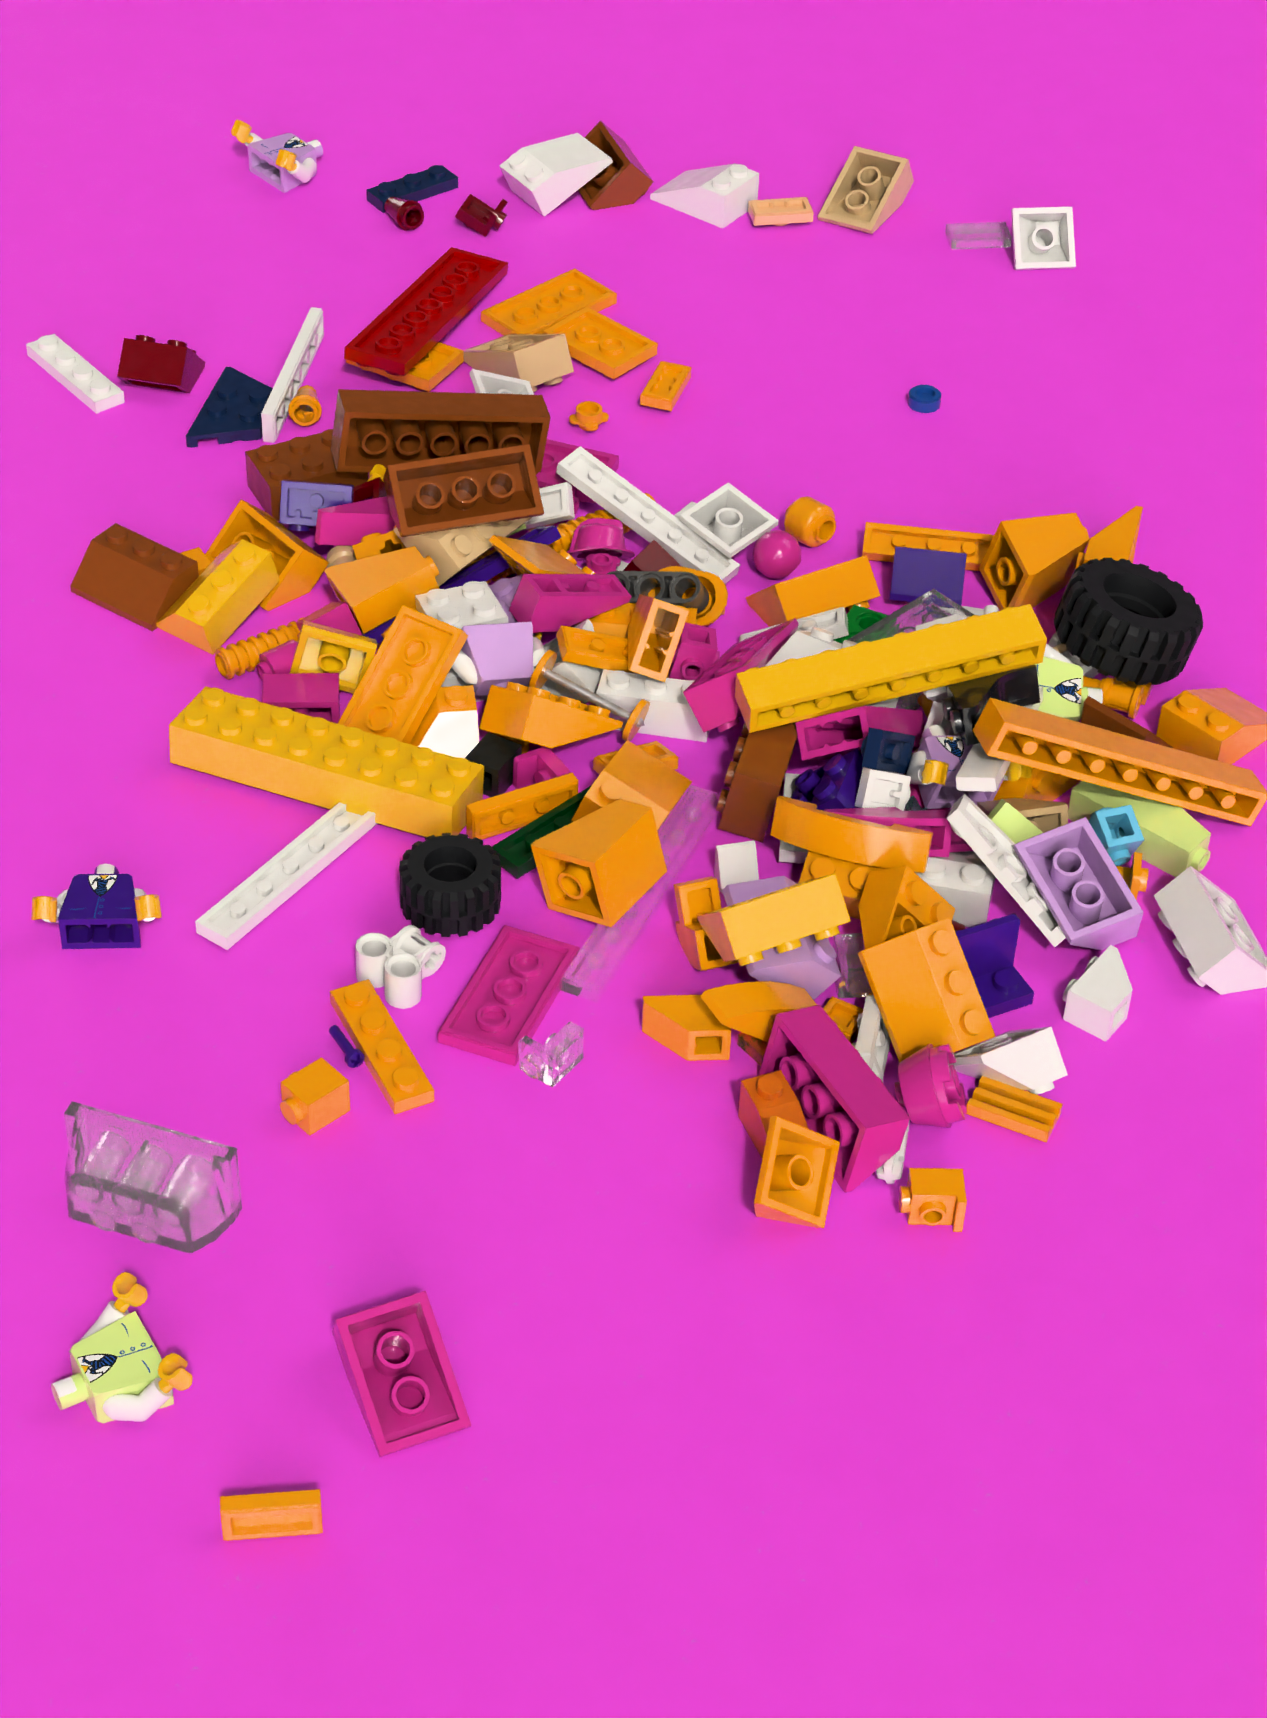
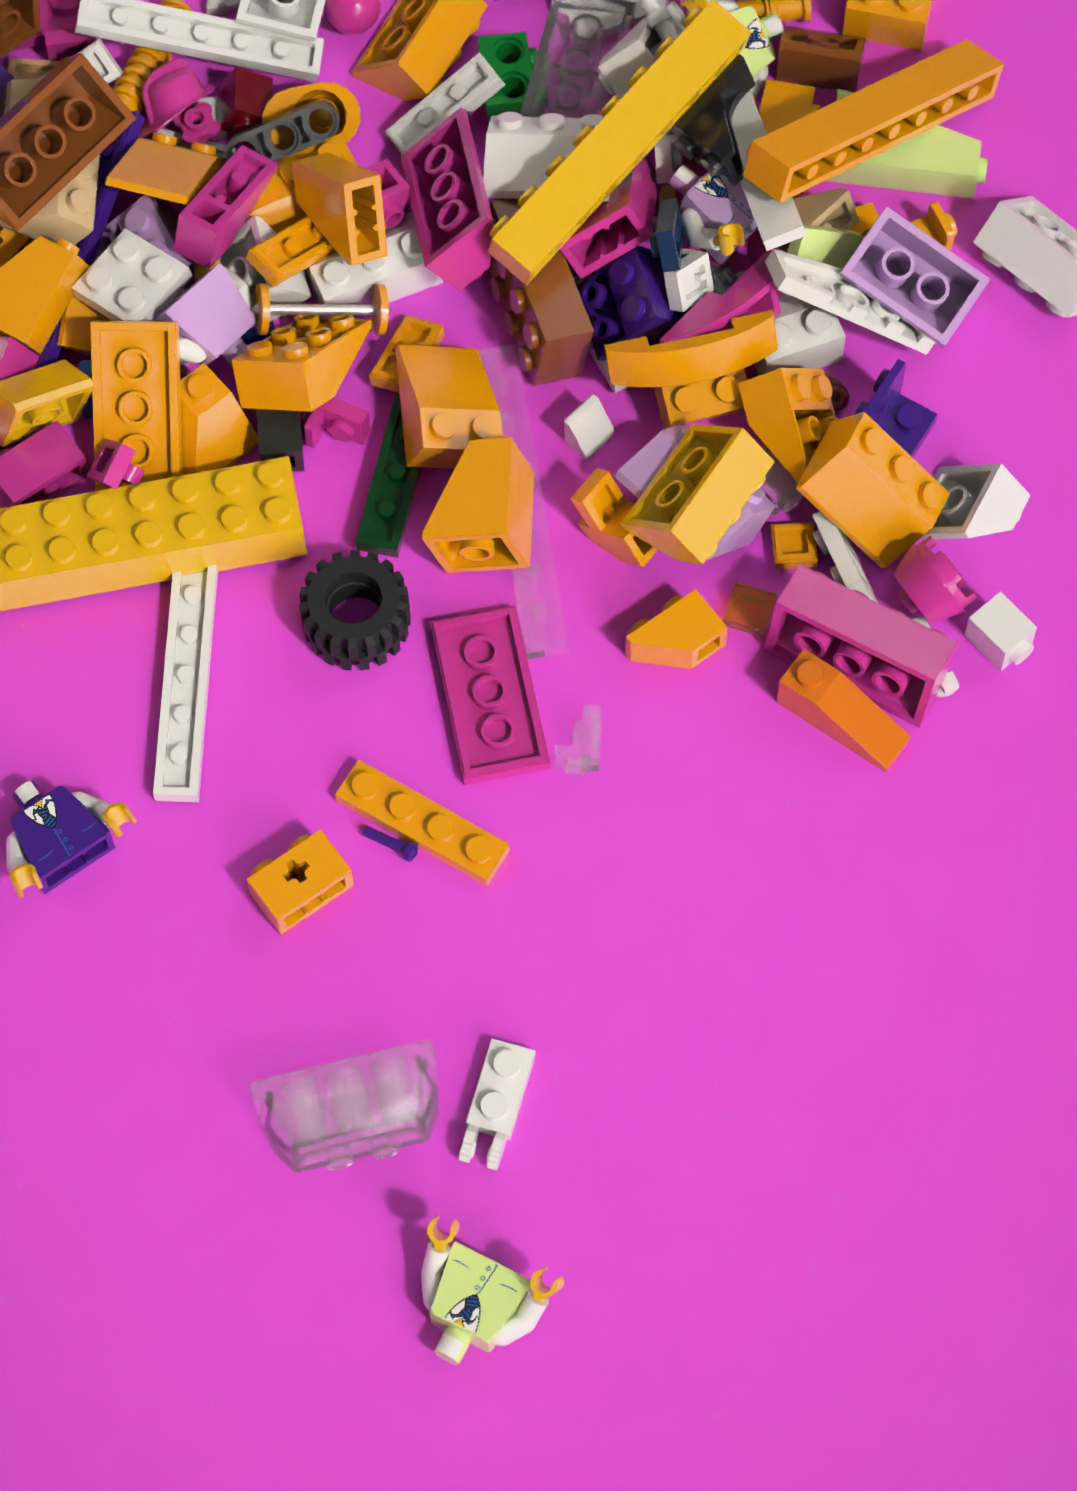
camera: 30 degrees left, 25 degrees up
light orange tile [220,1489,323,1541] -> none
light orange brick [280,1057,350,1136] -> none
dark pink slope [332,1291,471,1457] -> none
white piece [355,925,446,1009] -> none
light orange tile [466,772,579,840] -> none
light orange slope [700,981,817,1042] -> none
light orange slope [754,1116,840,1228] -> none
light orange brick [899,1168,967,1232] -> none
light orange tile [966,1076,1063,1143] -> none
white slope [1062,945,1133,1042] -> none
medium azure brick [1089,805,1144,866] -> none
none -> dark pink tile [86,438,145,490]
none -> light orange brick [246,829,354,935]
none -> white hinge [459,1039,536,1170]
none -> white brick [964,591,1037,672]

